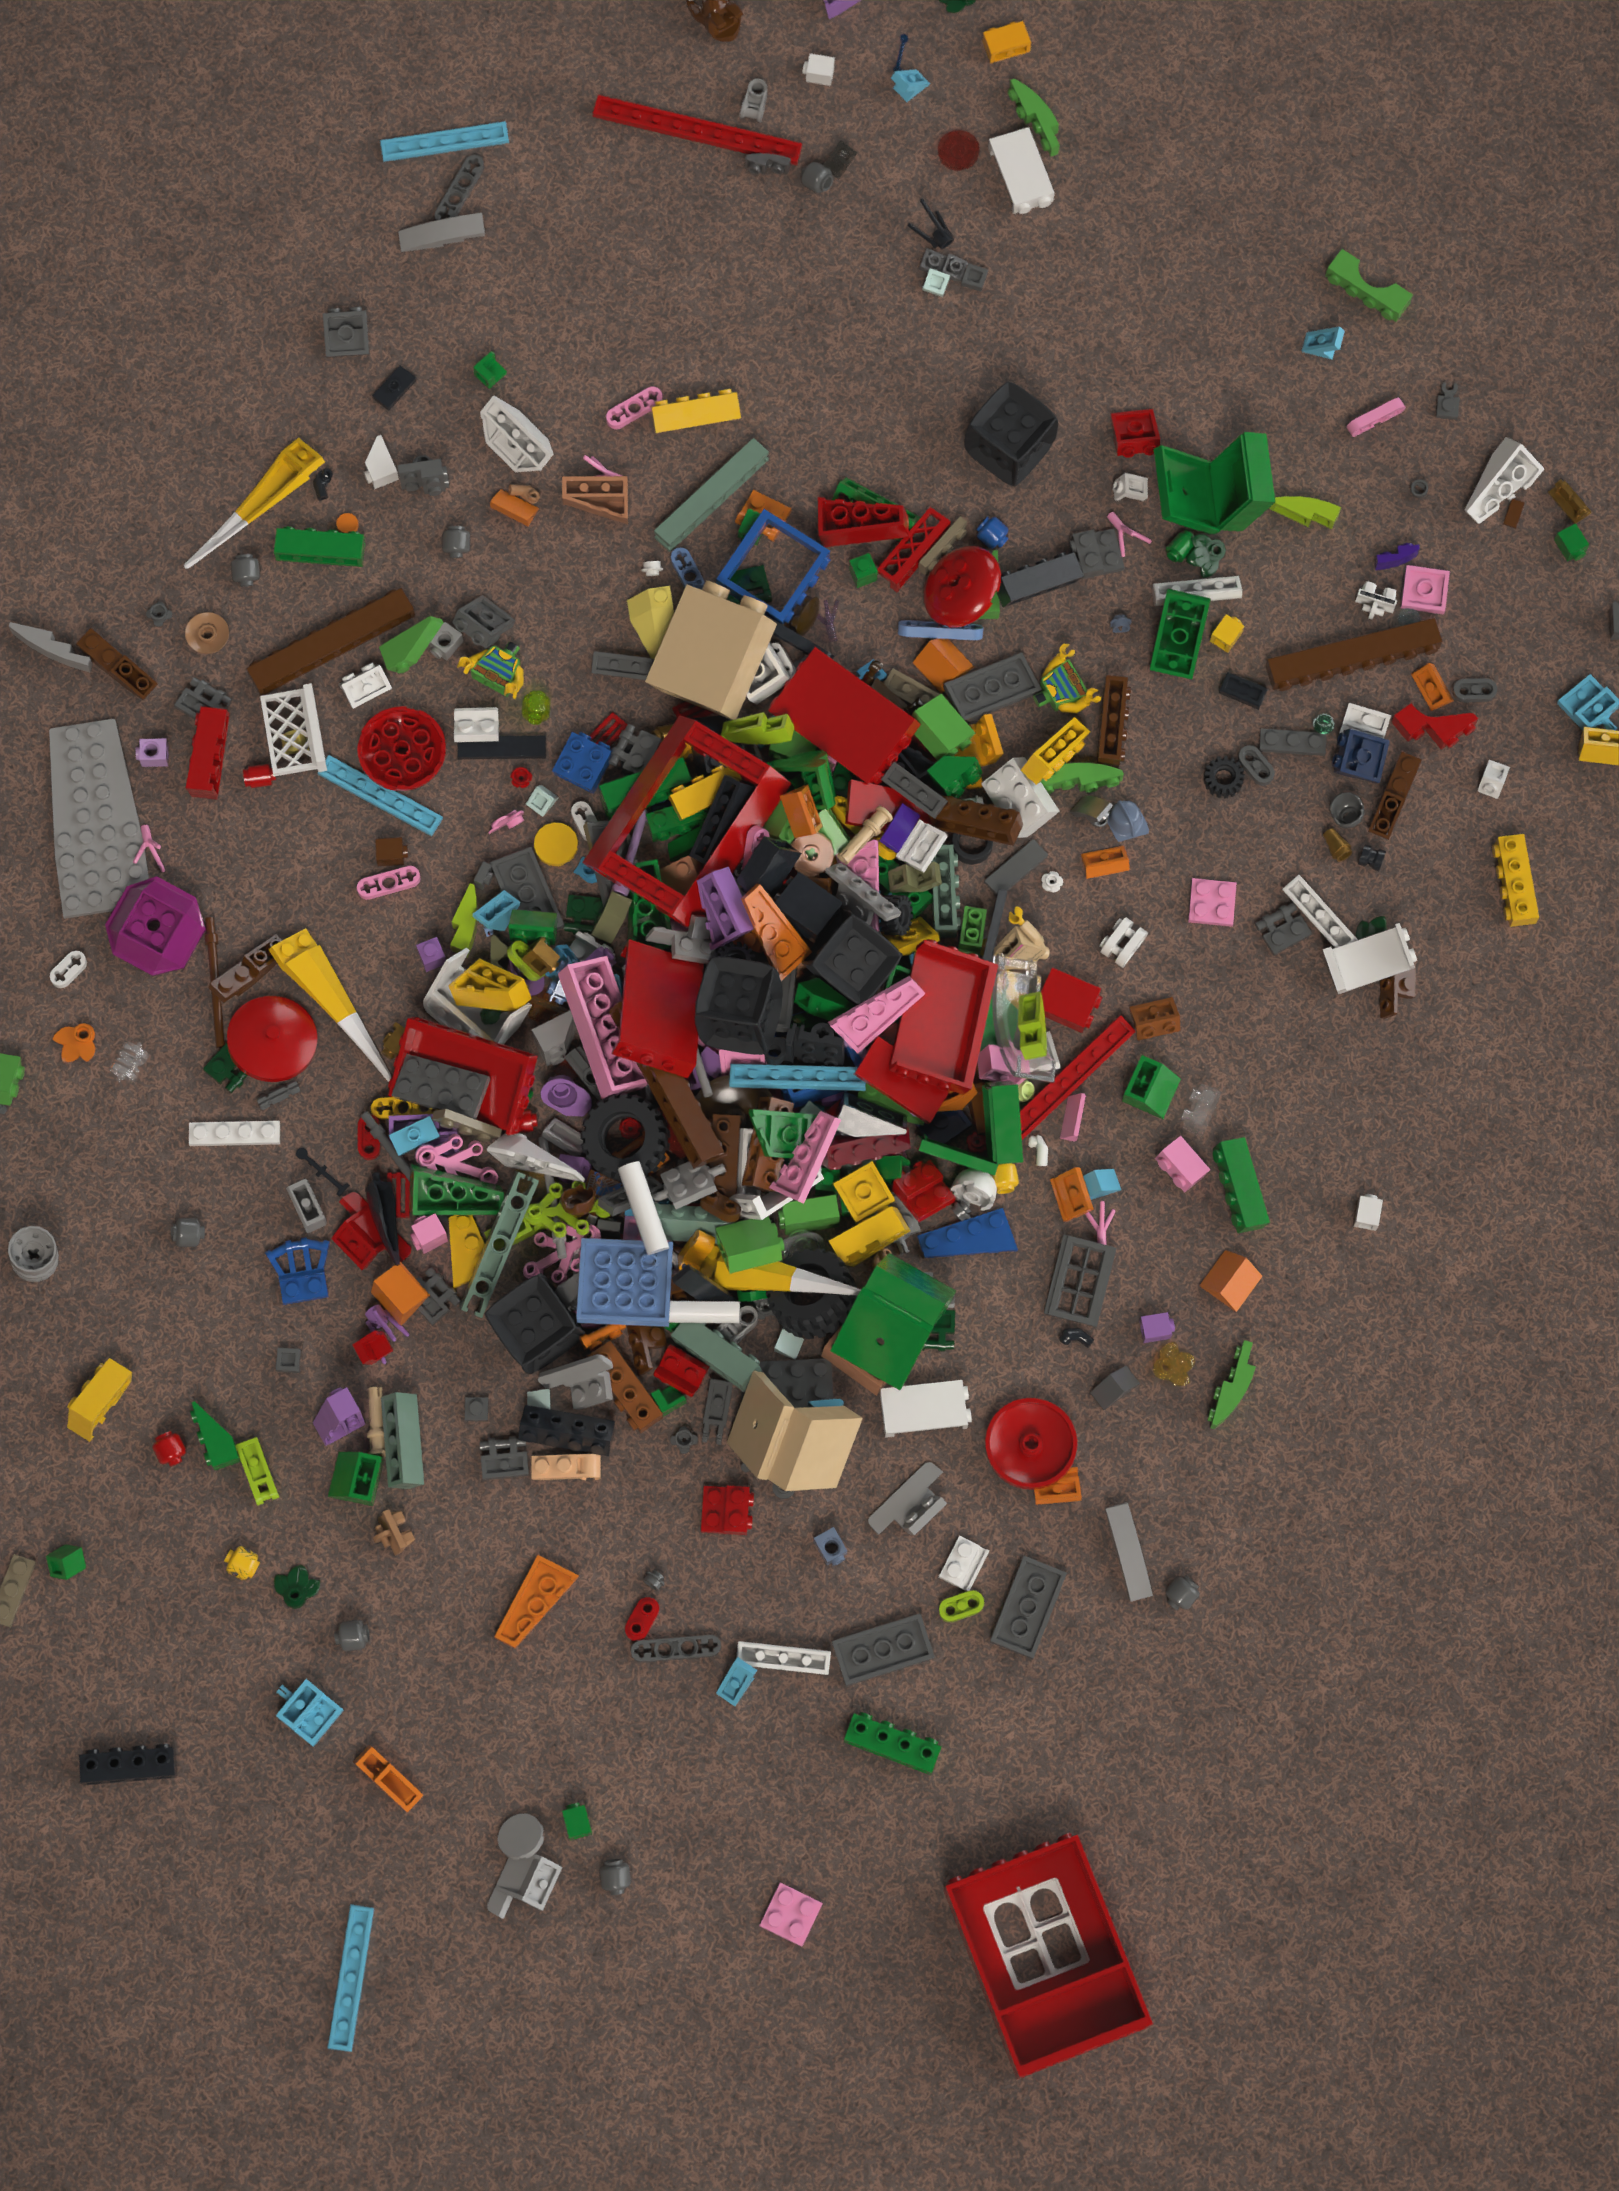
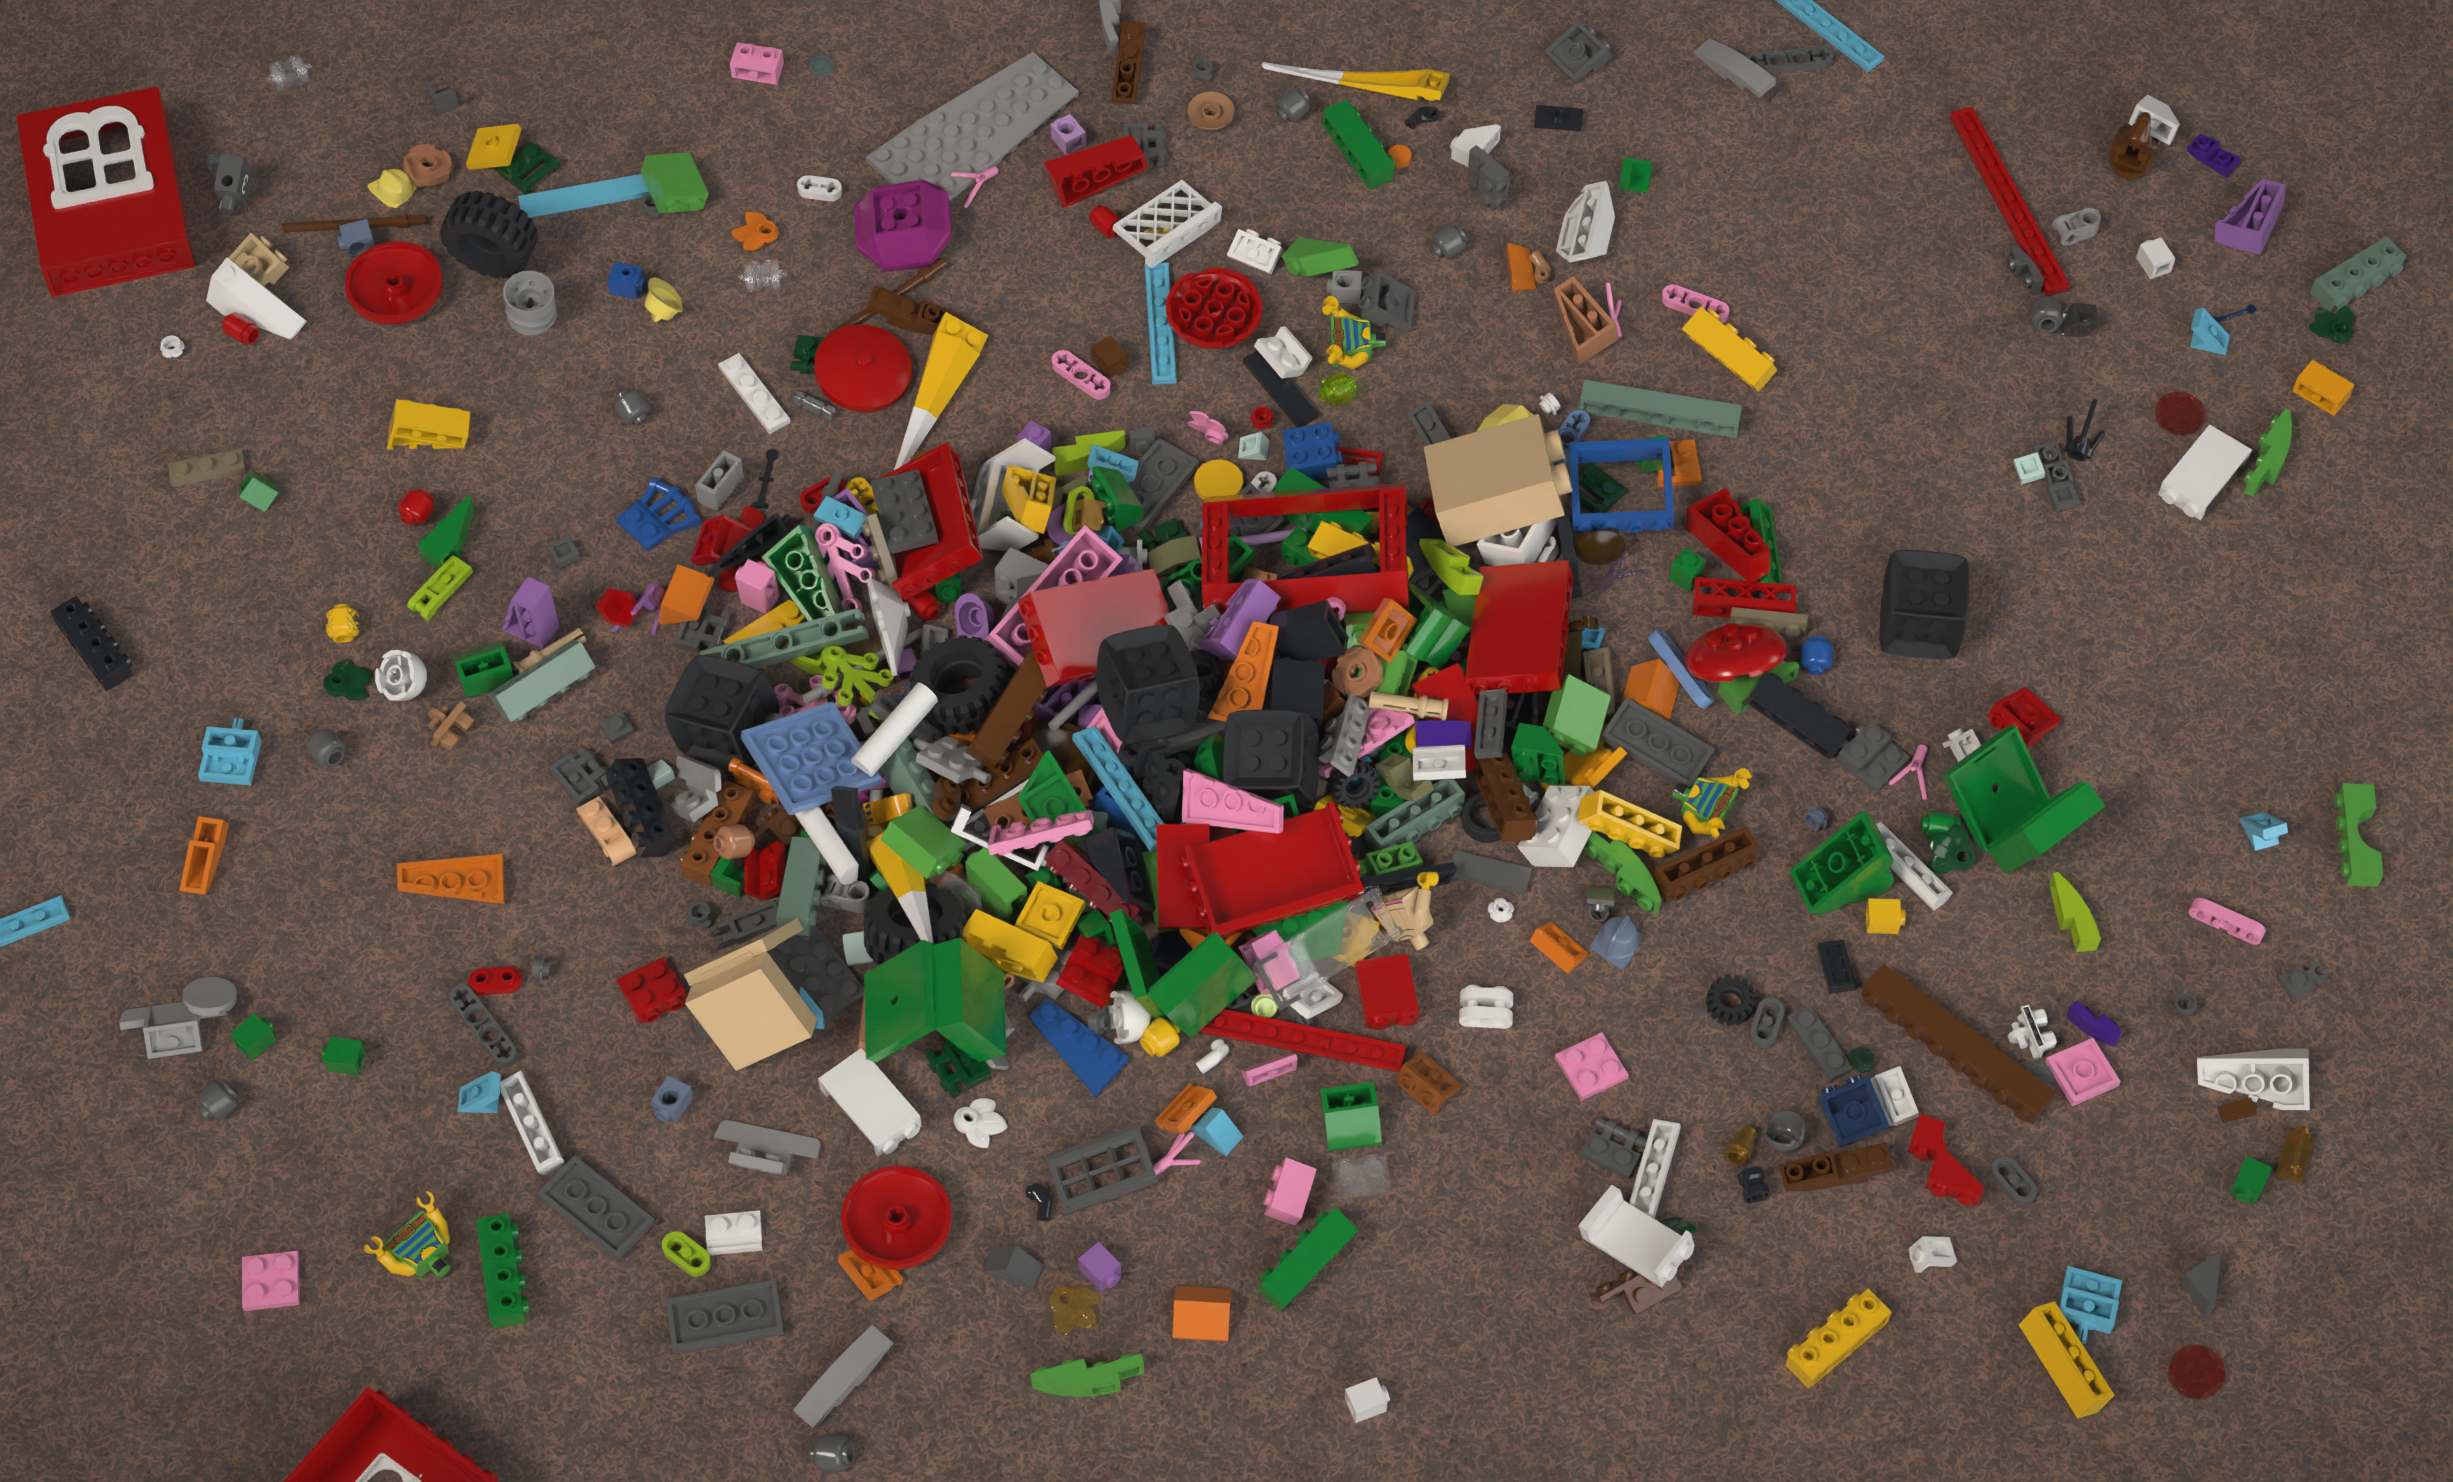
camera: 60 degrees right, 15 degrees down
reddish brown brick [246,588,415,696] -> none
reddish brown hair [560,1184,596,1216] -> none
lime slope [1018,991,1047,1060] -> none
orange slope [1411,663,1454,711] -> none
none -> green brick [321,1036,366,1076]
none -> torso [364,1191,451,1279]
none -> white cylinder [375,650,427,701]
none -> blue brick [607,262,647,299]
none -> light yellow piece [644,278,683,323]
none -> nougat head [713,824,755,860]
none -> white plate [953,1098,1007,1148]

